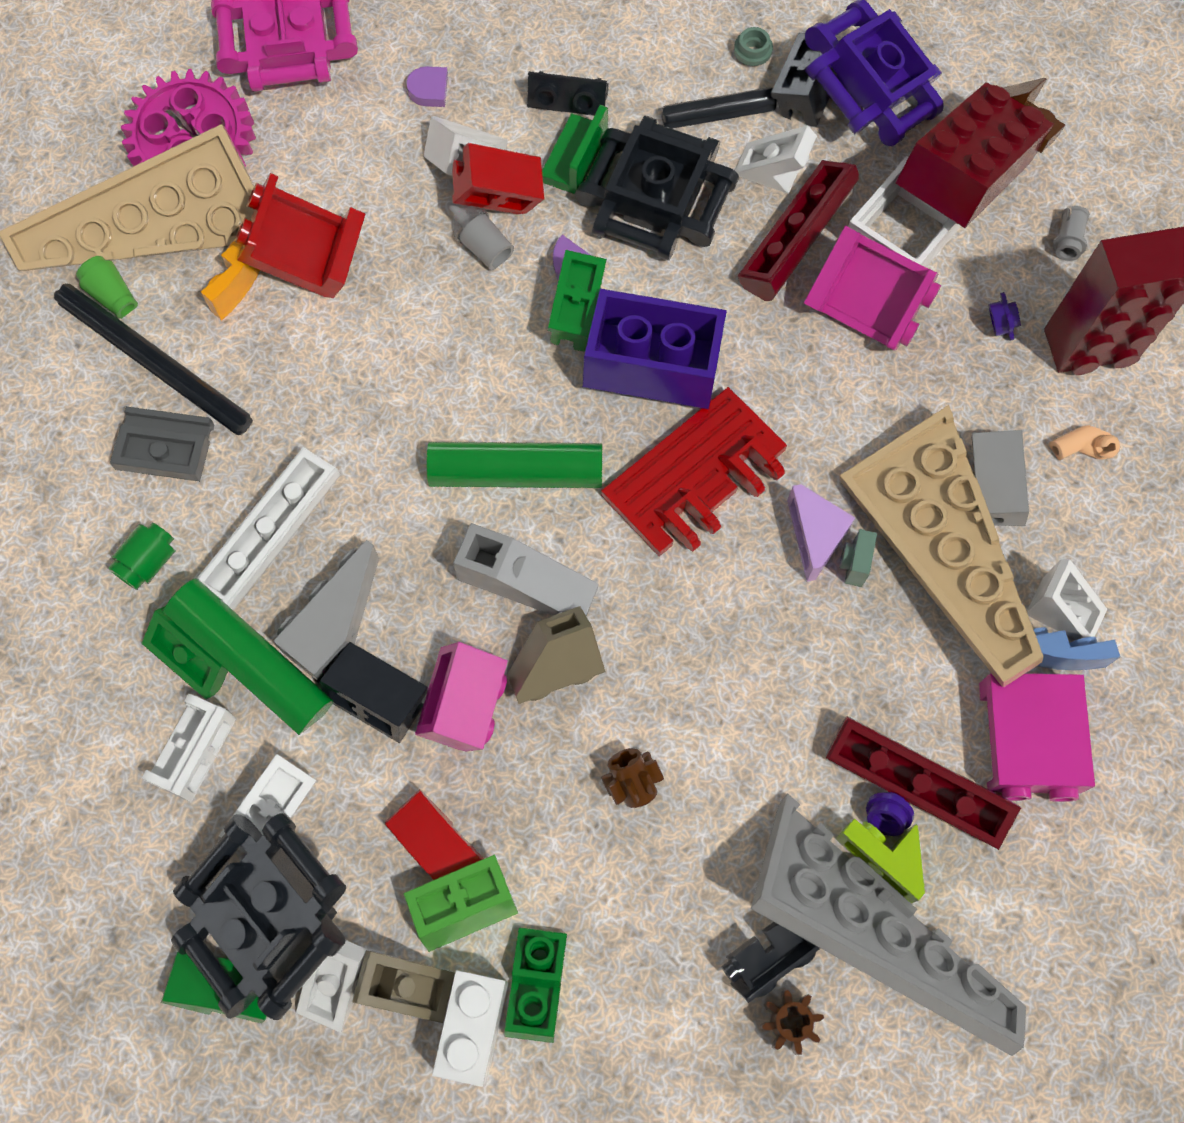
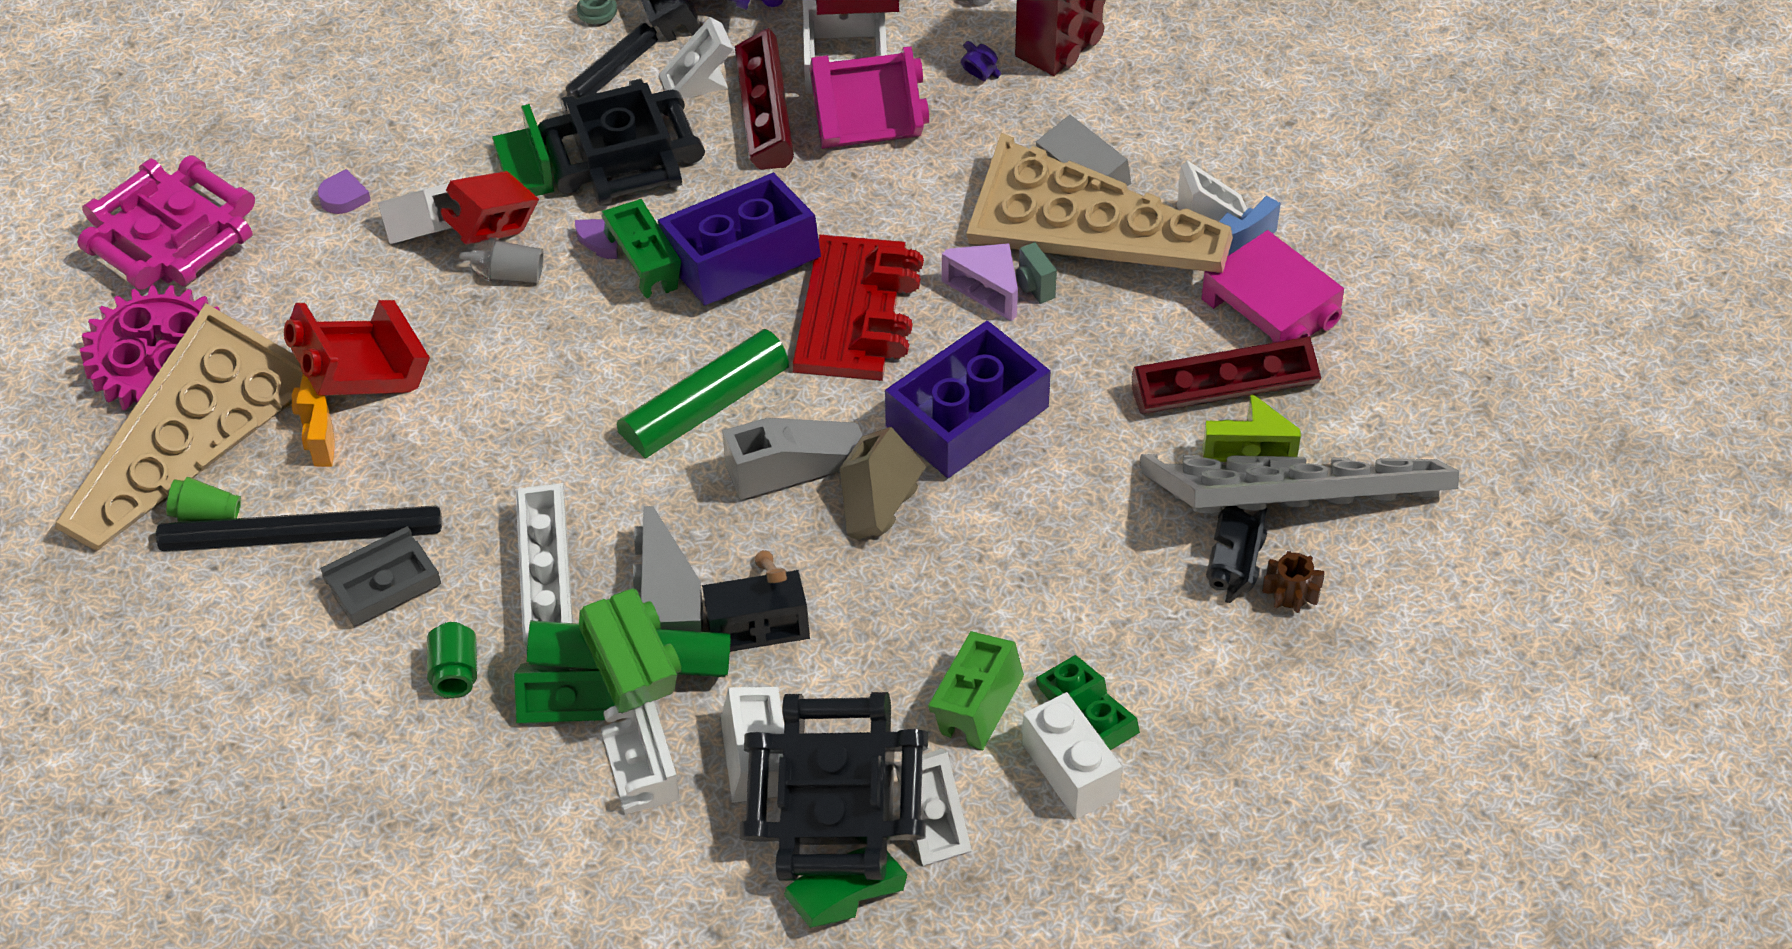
camera: 40 degrees left, 20 degrees down
dark tan slope [352,950,455,1023] -> none
red slope [385,789,484,880] -> none
piece [415,642,508,752] -> none
black hinge [527,71,609,116] -> none
reddish brown gear [601,748,664,808] -> none
dark purple plate [866,792,914,836] -> none
light nougat arm [1049,425,1120,460] -> none
none -> bright green brick [579,588,681,713]
none -> medium nougat hinge [755,550,787,583]
none -> dark purple brick [885,320,1051,479]

